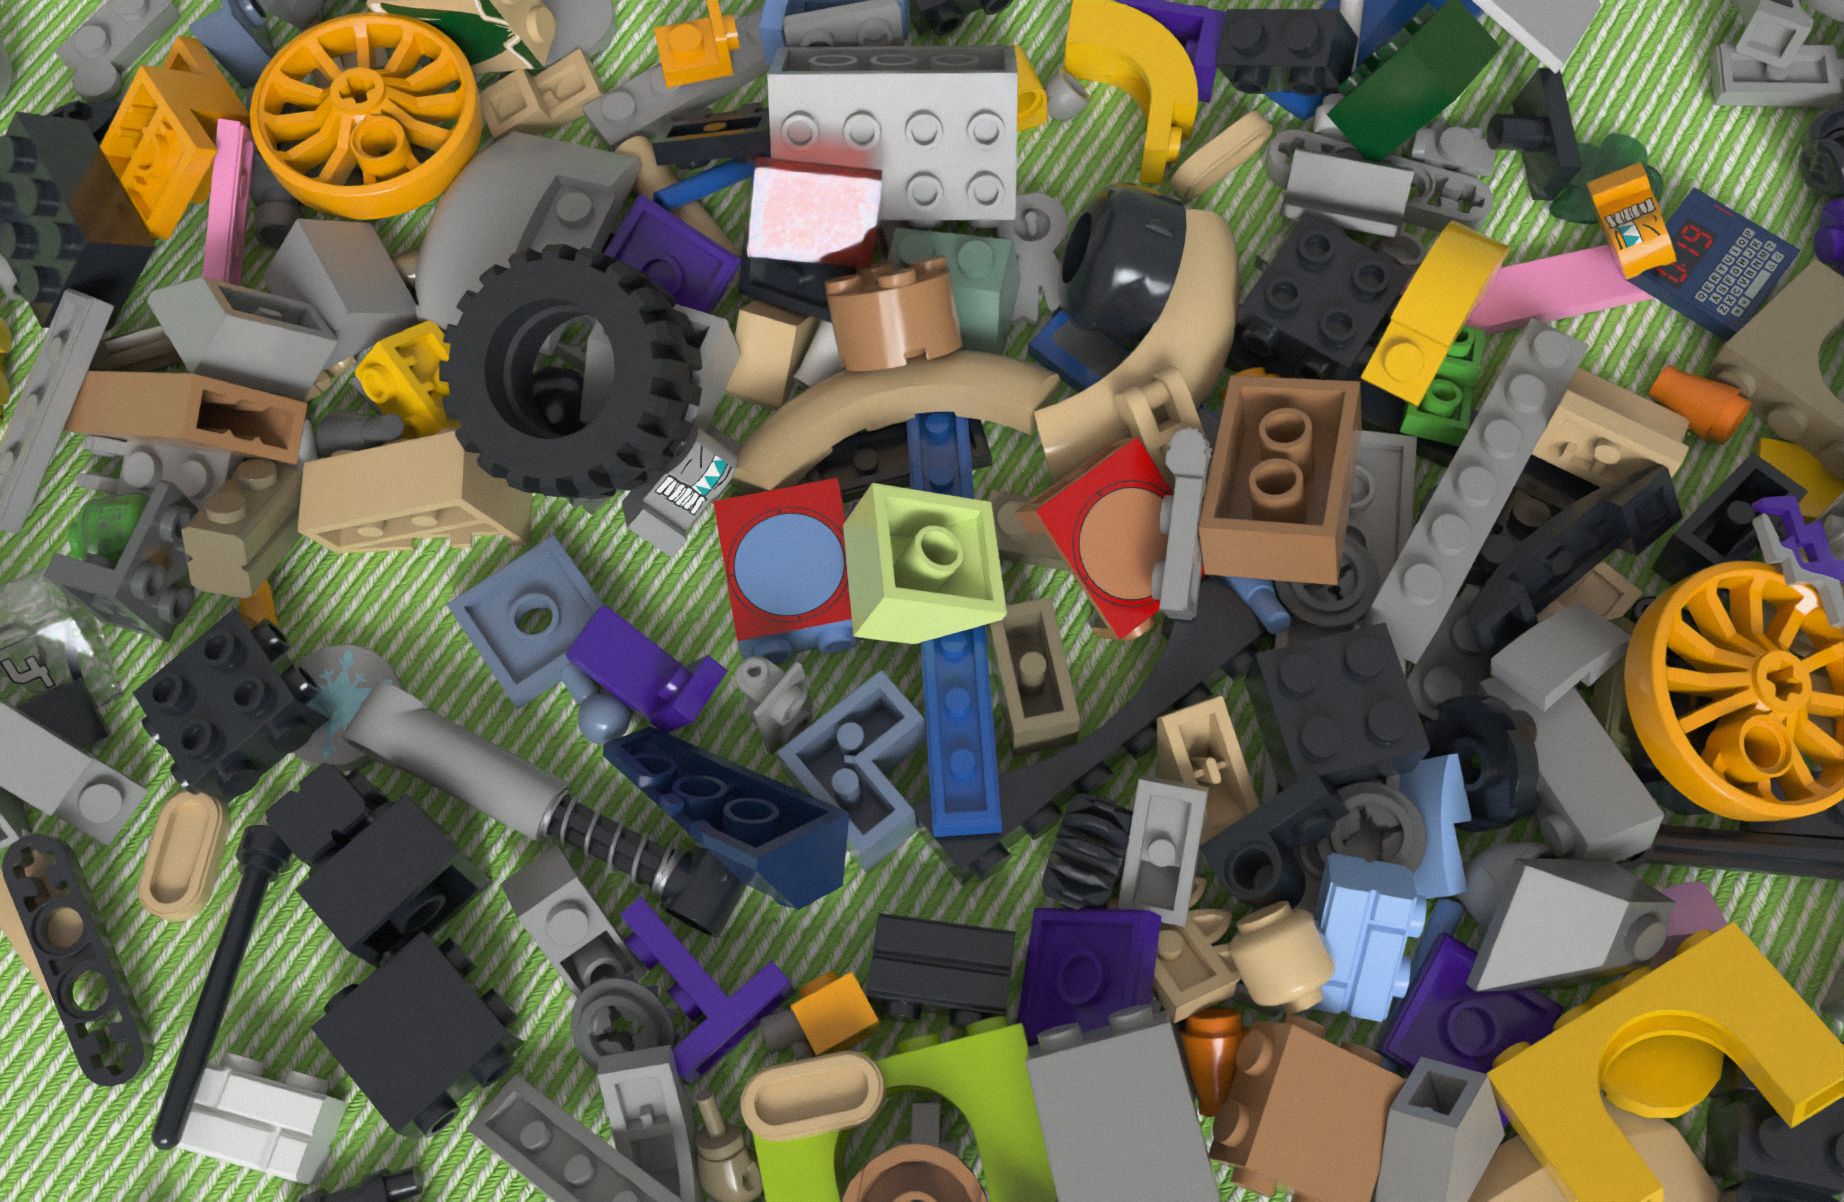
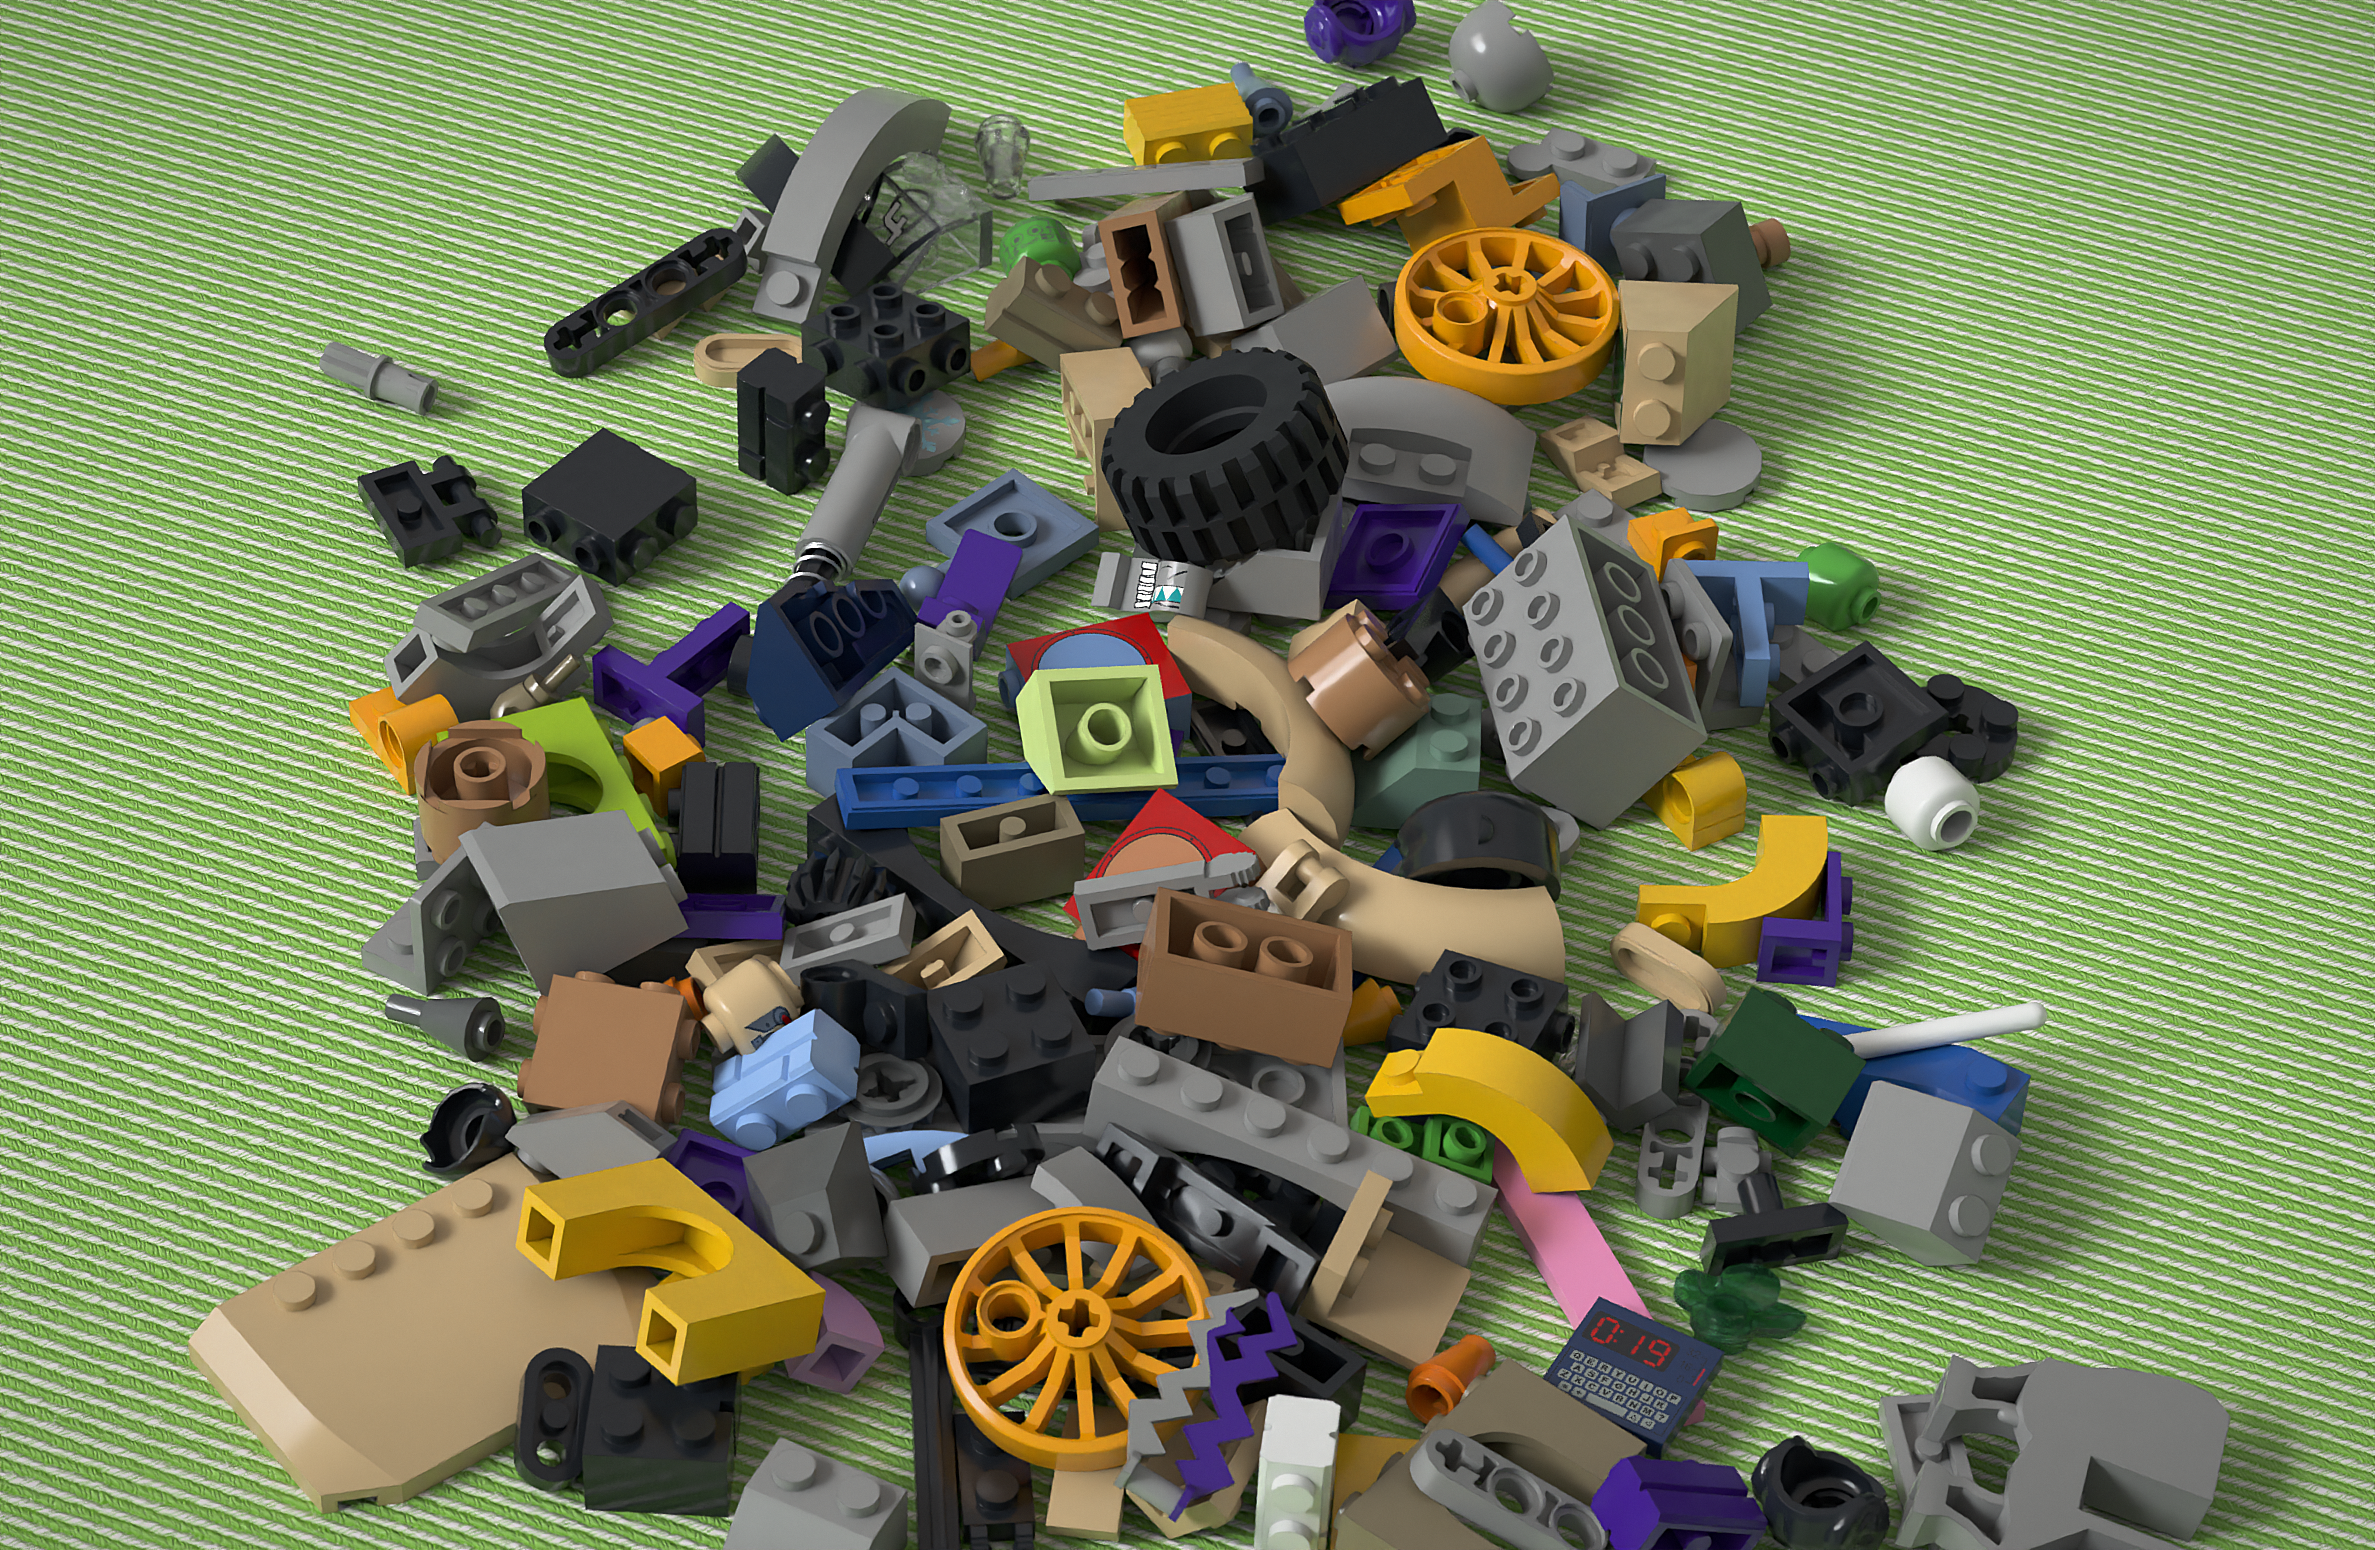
camera: 75 degrees right, 25 degrees down
dark grey bracket [43,480,199,642] -> none
black piece [151,825,294,1150] -> none
white brick [176,1052,346,1186] -> none
bright pink tile [202,119,255,286] -> none
black brick [295,793,493,968] -> none
light grey slope [501,844,646,998] -> none
dark grey gear [571,973,680,1072] -> none
tan tile [741,1051,887,1142] -> none
slope [744,156,882,268] -> none
light grey hinge [1044,68,1091,120] -> none
black brick [1215,9,1358,96] -> none
light orange leg [1586,162,1676,280] -> none

